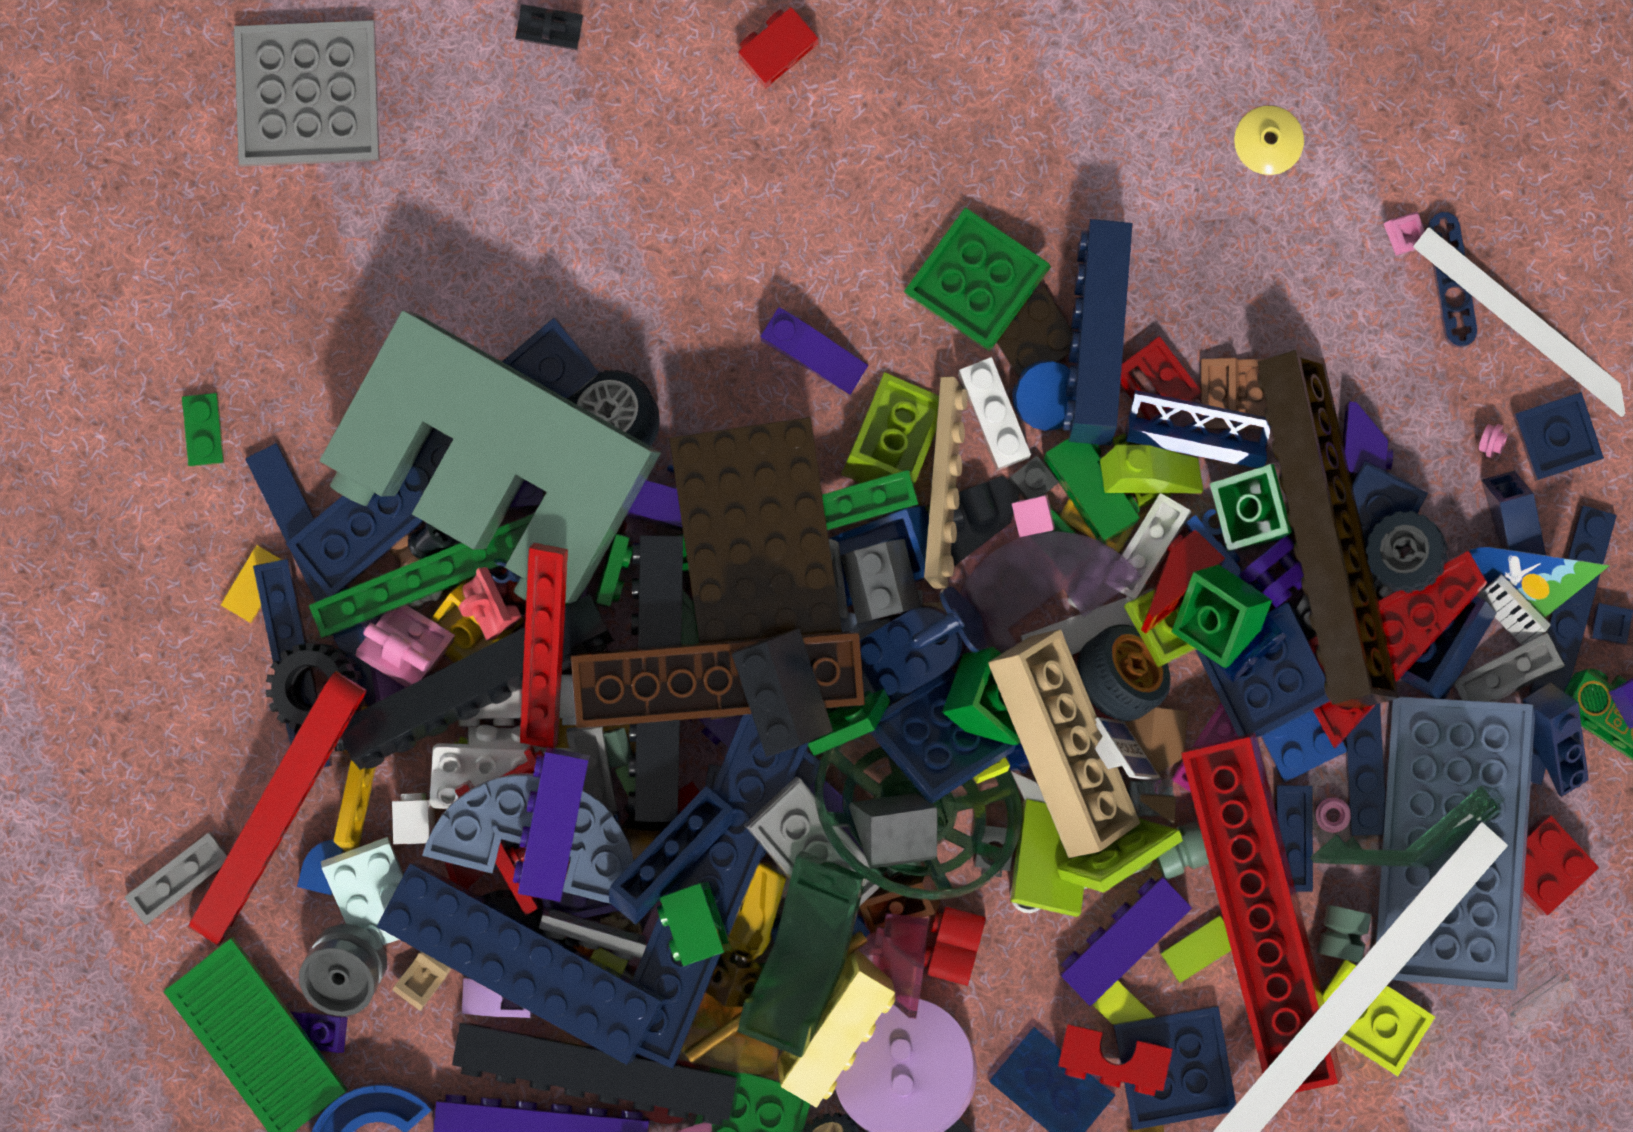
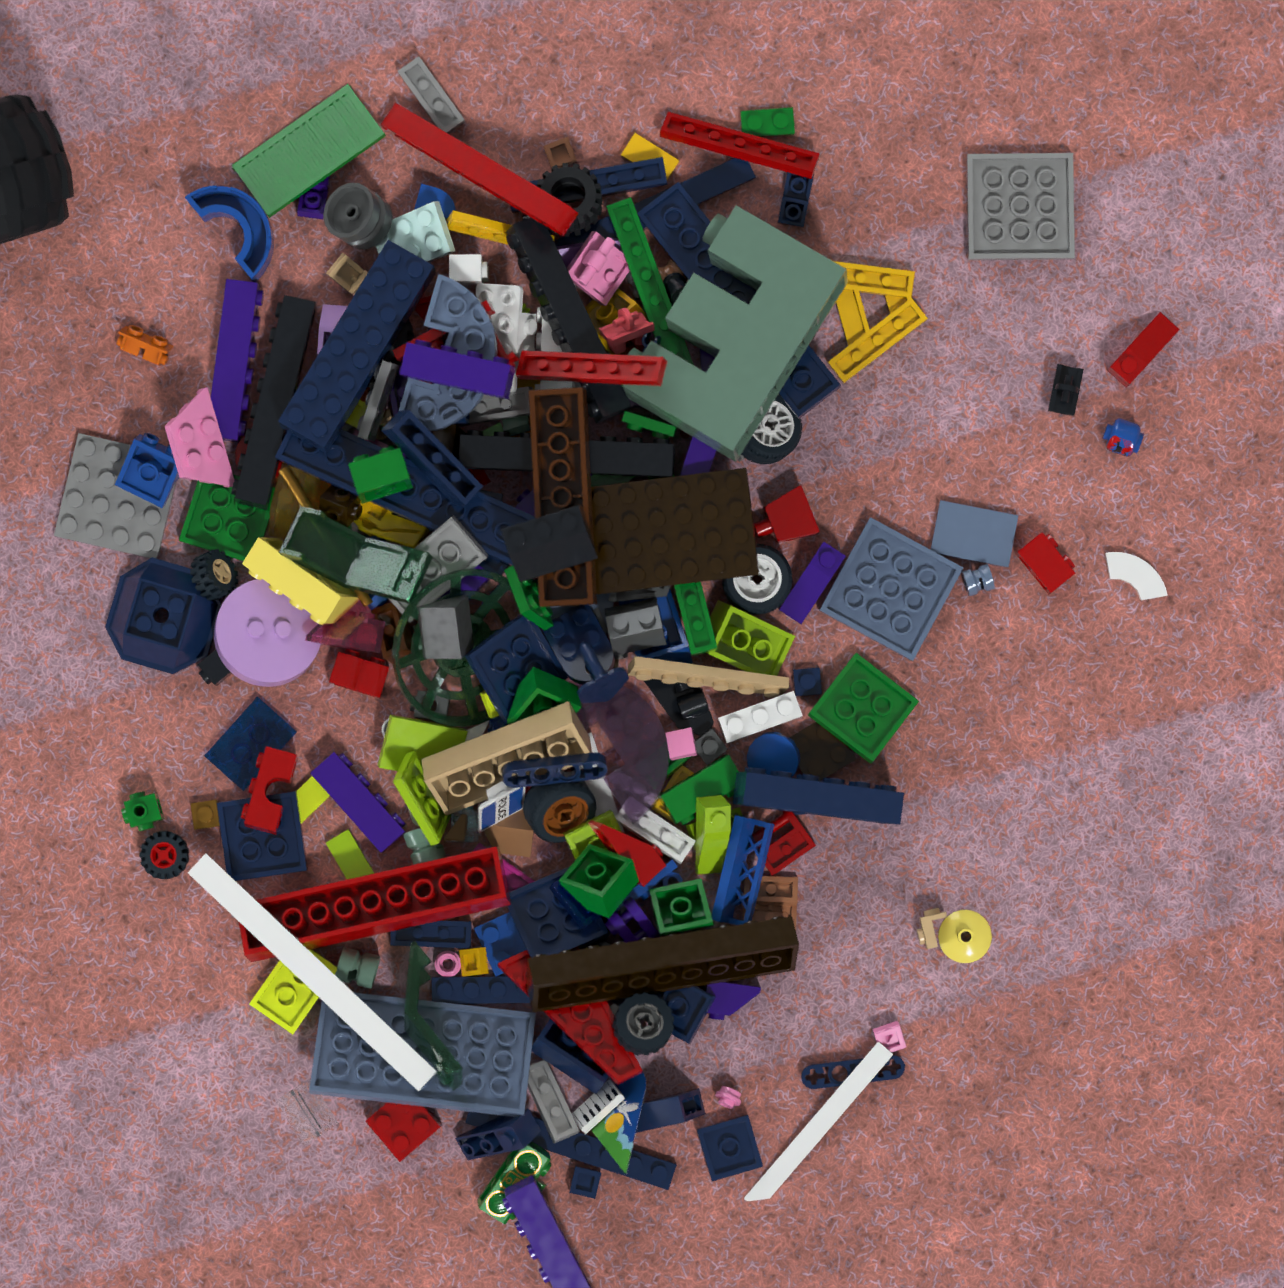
camera: 95 degrees right, 0 degrees up
none -> yellow plate [459,947,489,977]
none -> dark blue beam [502,752,608,788]
none -> nougat tile [543,137,577,169]
none -> red plate [660,112,820,179]
none -> wheel [722,544,792,615]
none -> red torso [754,485,820,543]
none -> dark blue slope [778,172,814,227]
none -> dark blue plate [793,668,822,696]
none -> sand blue plate [819,517,963,662]
none -> yellow plate [828,261,928,384]
none -> tan bracket [917,908,947,949]
none -> sand blue tile [930,500,1019,568]
none -> sand blue wheel [962,564,995,596]

